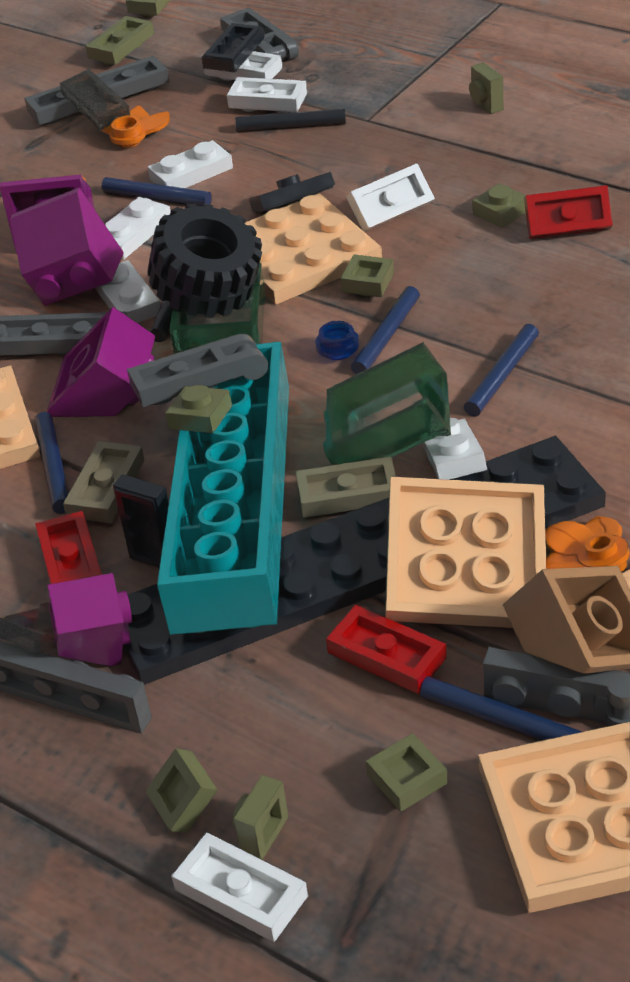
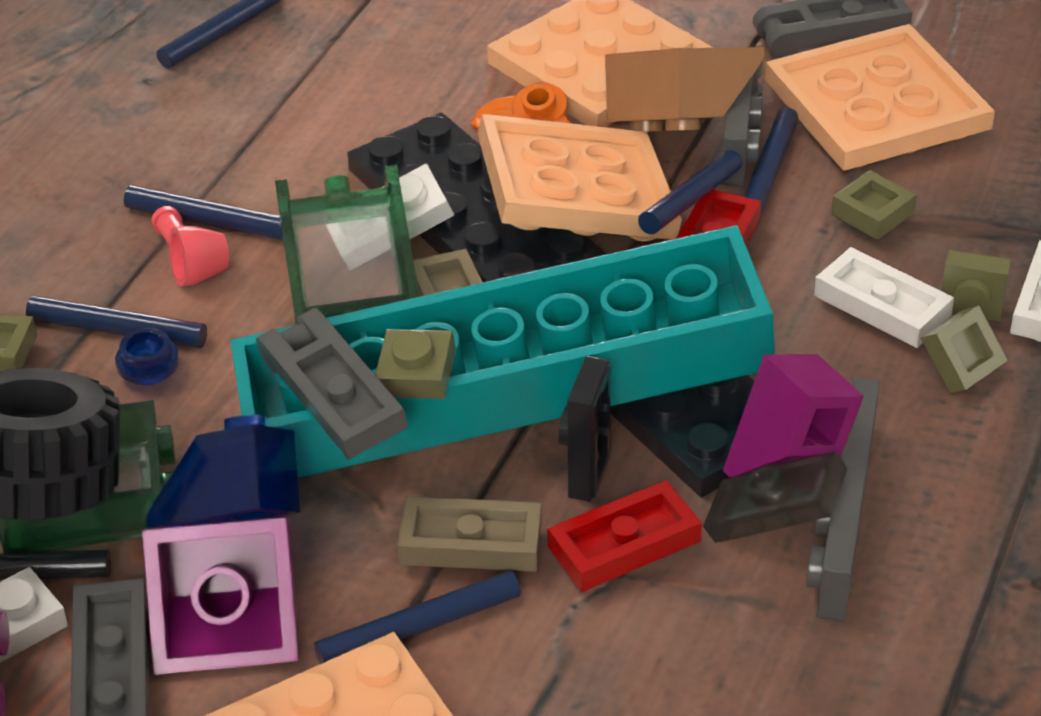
camera: 105 degrees left, 0 degrees up
none -> clear blue slope [146,415,301,528]
none -> coral bar [151,206,229,287]
none -> dark blue bar [638,150,742,234]
none -> white plate [814,247,954,348]

